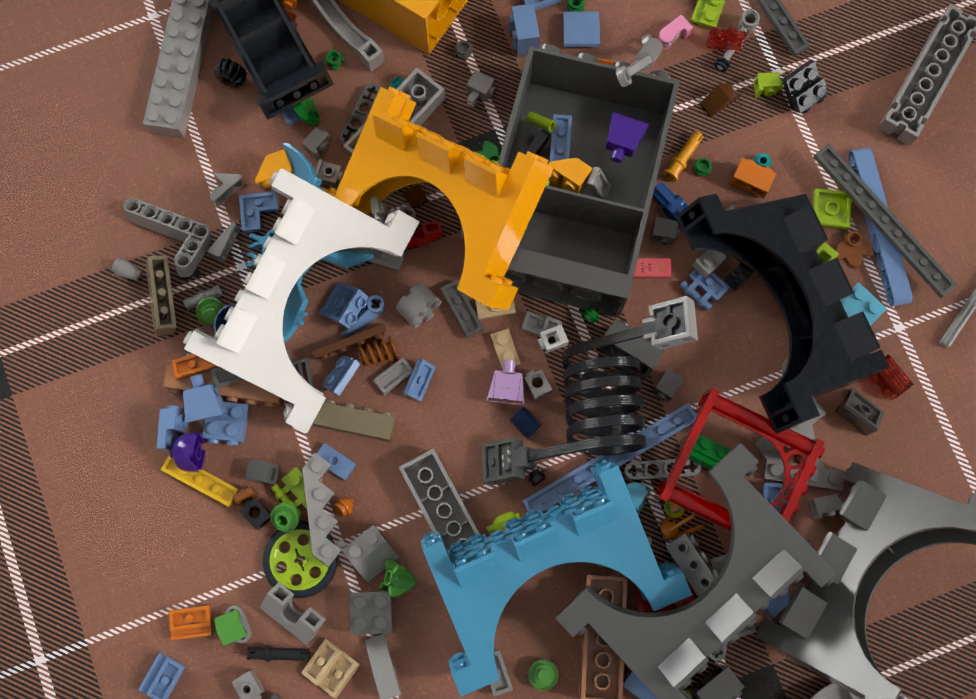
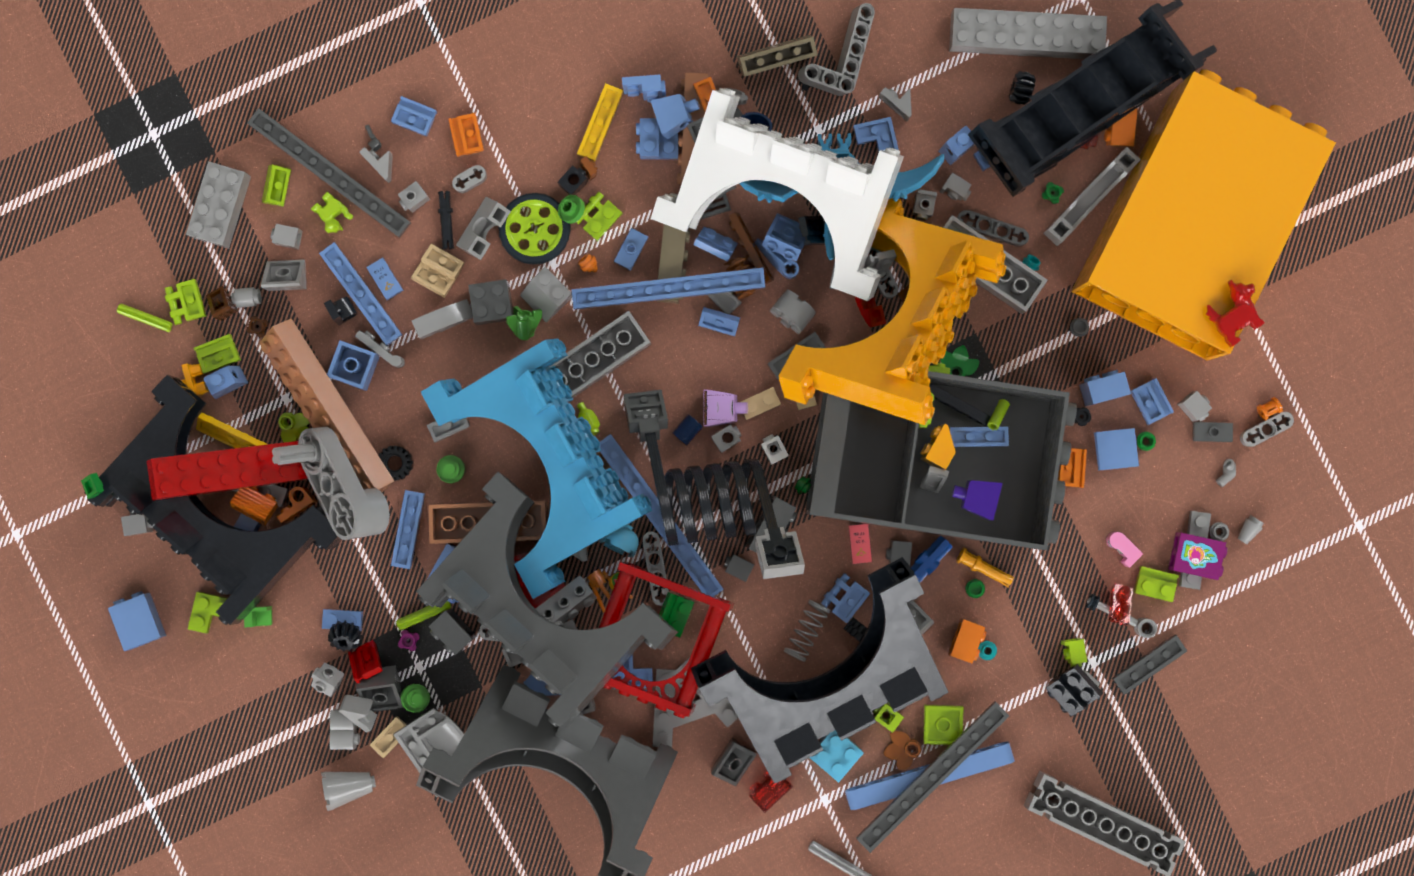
camera: 85 degrees right, 10 degrees up
light grey cone [111,258,142,281] -> none
dark purple cylinder [170,433,205,473] -> none
light grey pin [183,285,224,311] -> none
bright green plate [196,297,224,326] -> none
light grey slope [207,222,240,262] -> none
bright green panel [214,609,247,646] -> none
dark grey brick [245,460,280,485] -> none
light orange slope [255,149,294,188] -> none
green plate [293,97,320,126] -> none
light grey brick [302,453,341,567] -> none
light grey brick [466,70,496,108] -> none
light grey slope [520,311,562,336] -> none
black plate [528,468,547,486] -> none
light grey piece [616,34,663,87] -> none
light grey slope [692,250,727,278] -> none
reddish brown slope [700,83,740,117] -> none
light grey brick [808,494,842,519] -> none
none -> medium blue plate [572,268,765,310]
none -> light grey piece [784,600,831,662]
none -> black plate [798,216,825,245]
none -> medium blue torso [938,126,975,166]

